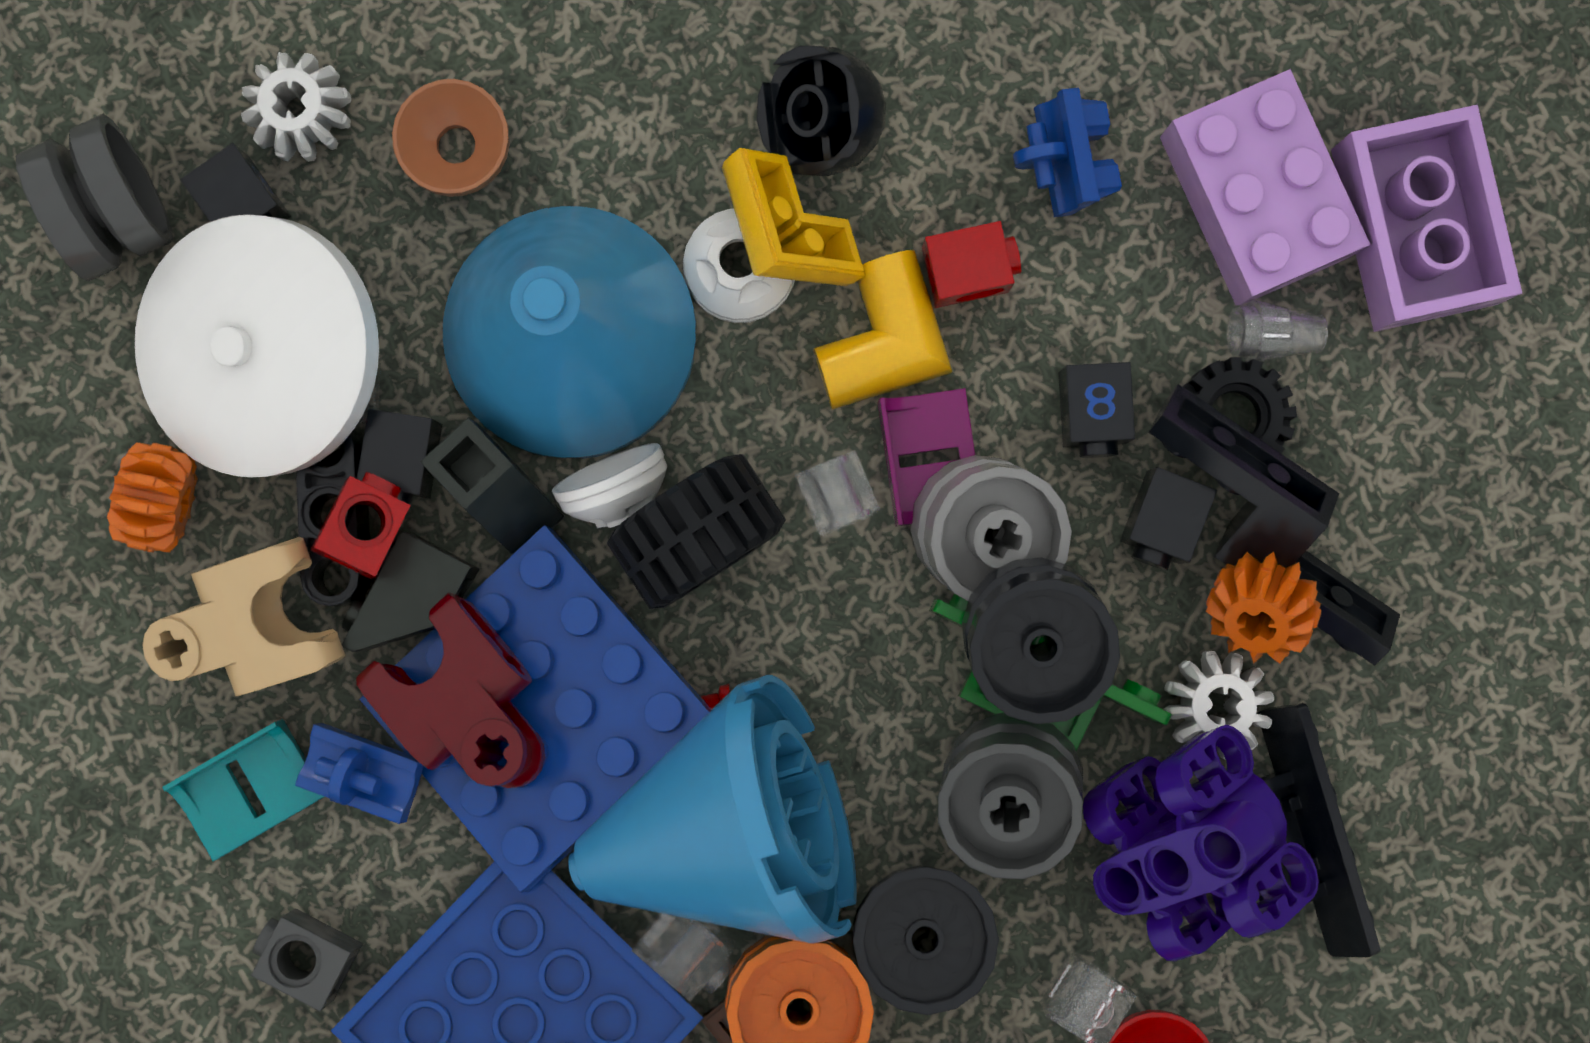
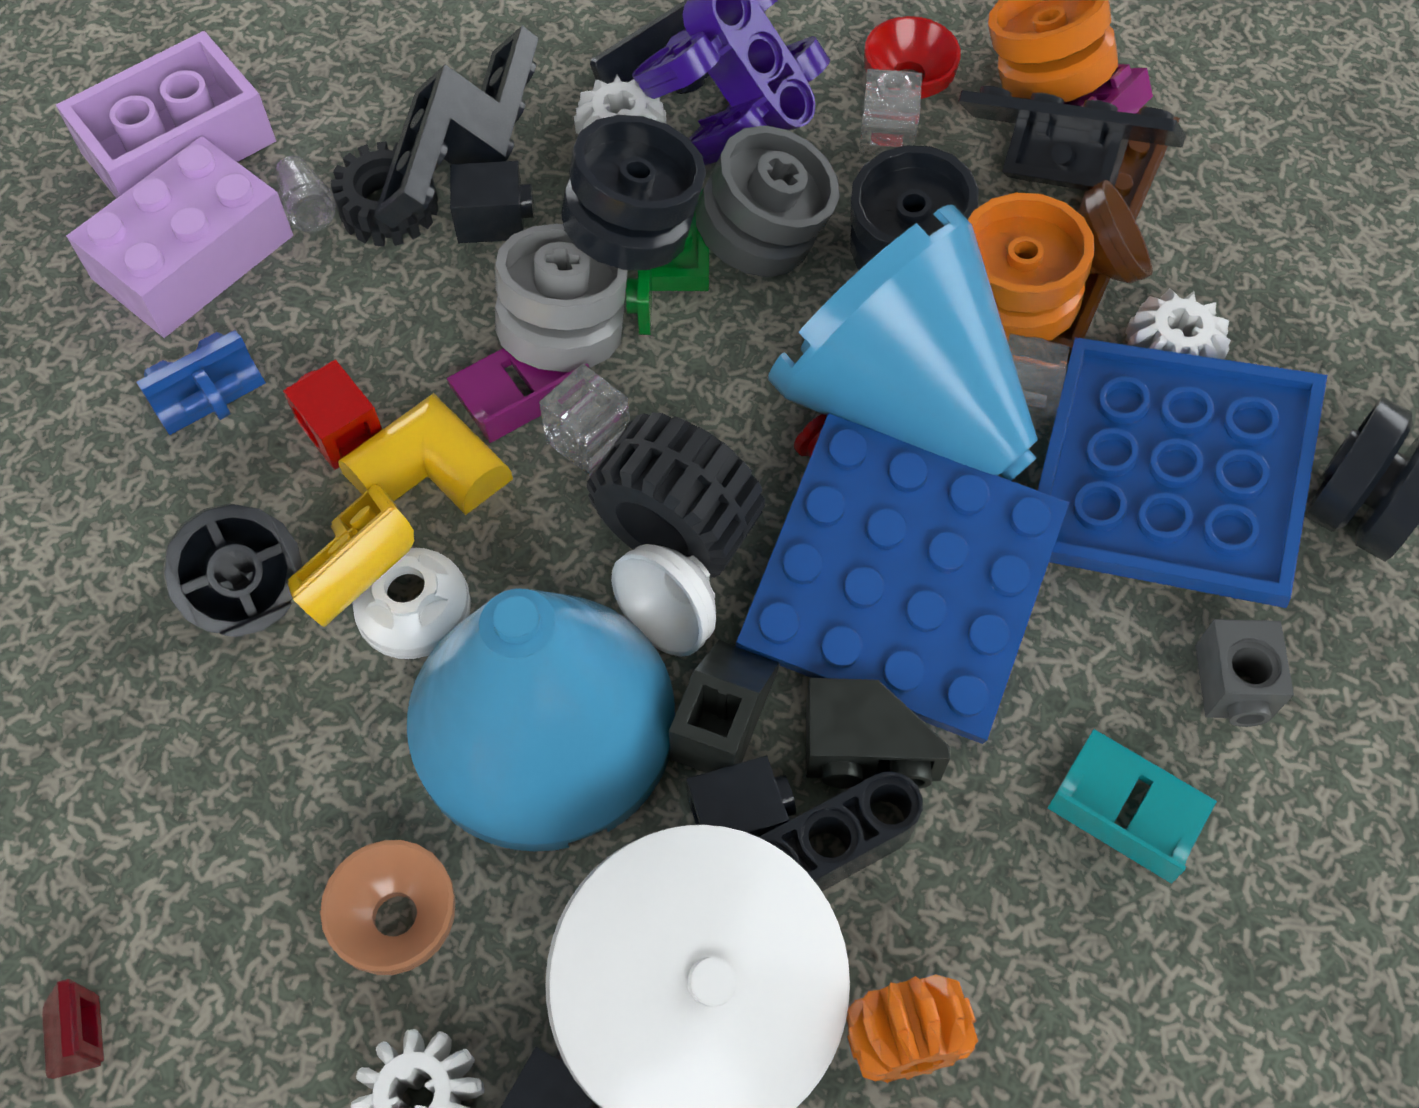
camera: 115 degrees left, 25 degrees down
tan piece [143,537,346,696] -> none
blue hips [295,723,424,824] -> none
red brick [311,472,411,579] -> none
dark red piece [356,592,545,788] -> none
black brick [1058,362,1135,458] -> none
orange gear [1206,551,1321,664] -> none

